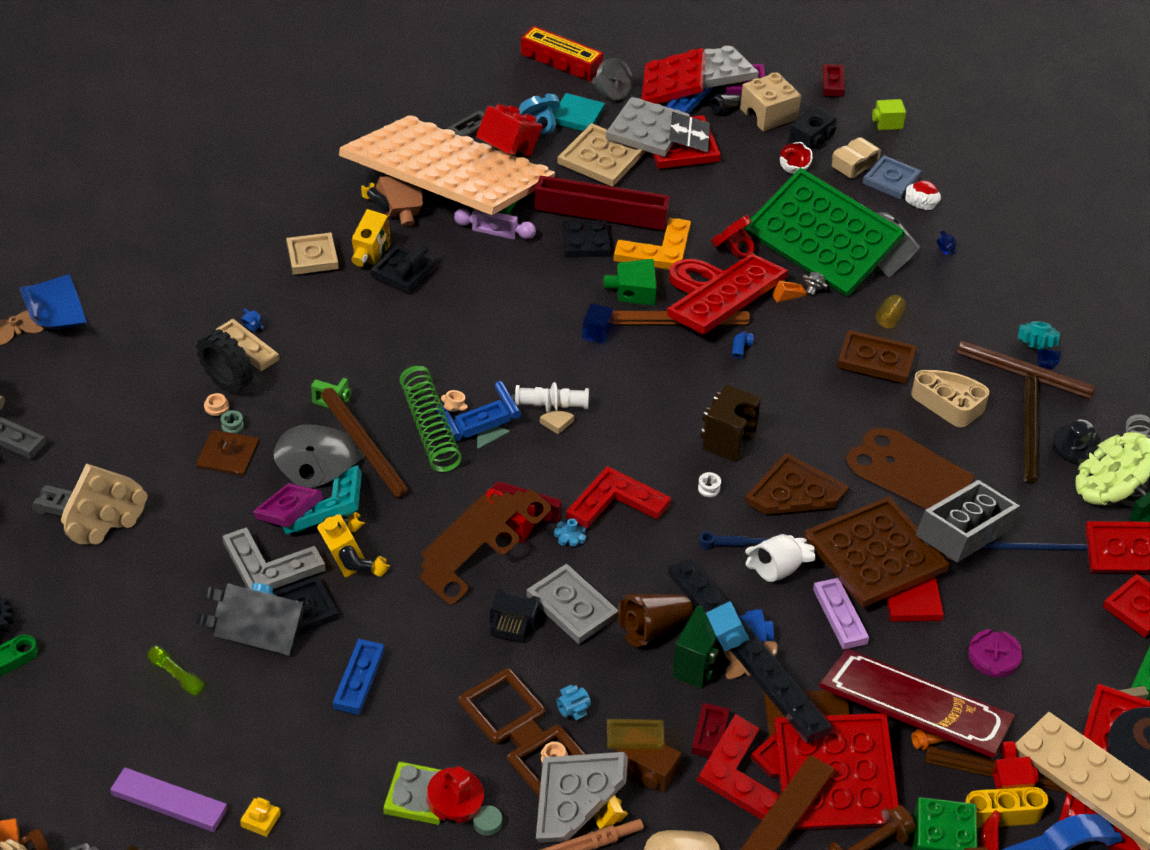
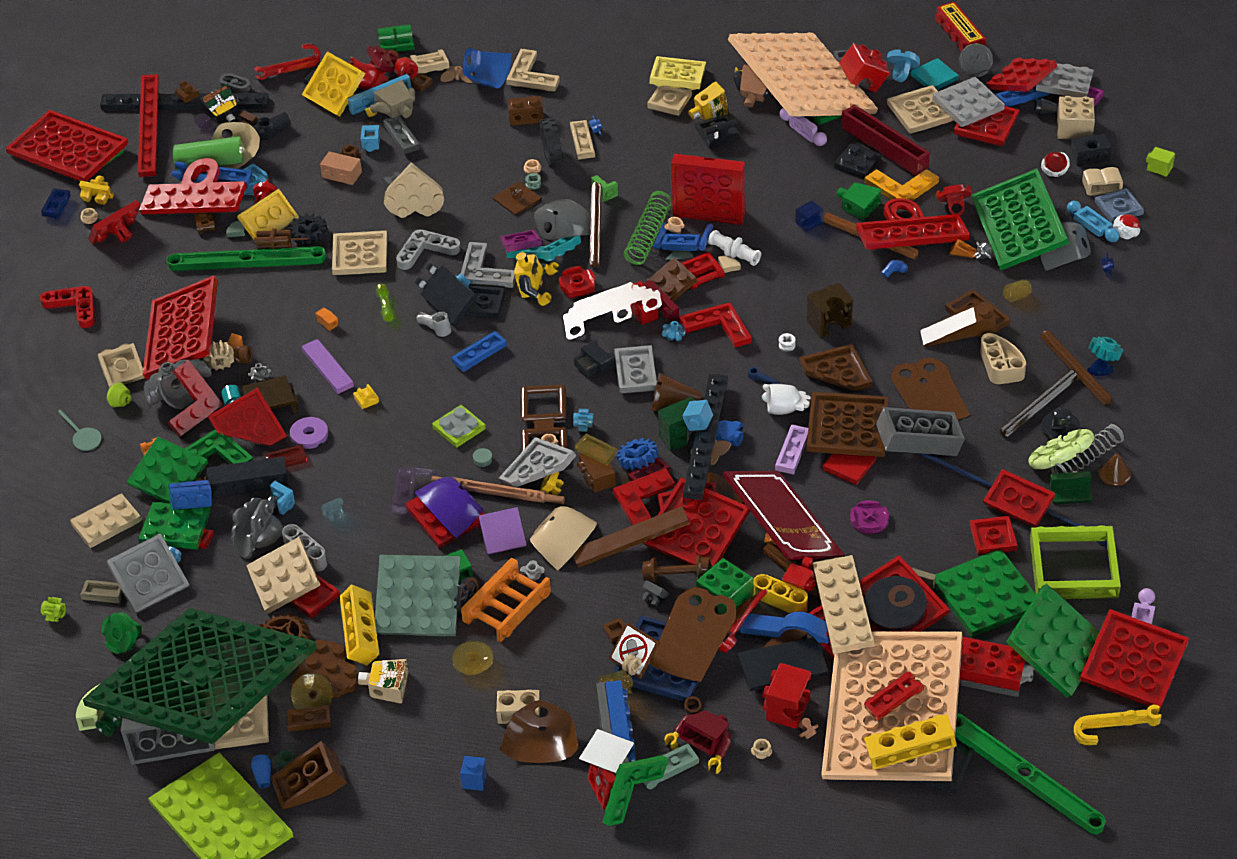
camera: 40 degrees right, 0 degrees up
red tile [426,766,484,823] -> none
black sticker [669,112,710,152] -> none
dark red plate [822,64,844,97] -> none
none -> orange piece [315,307,338,331]
none -> tan plate [332,231,387,275]
none -> light grey beam [396,230,461,270]
none -> light grey pin [416,312,452,337]
none -> tan plate [507,49,560,92]
none -> reddish brown brick [507,96,543,126]
none -> red plate [559,266,596,299]
none -> blue gear [616,438,659,470]
none -> reddish brown plate [647,257,698,302]
none -> light yellow plate [649,56,706,90]
none -> red piece [671,154,746,225]
none -> red plate [681,252,725,290]
none -> reddish brown wedge [920,300,997,347]
none -> dark azure plate [1067,201,1120,242]

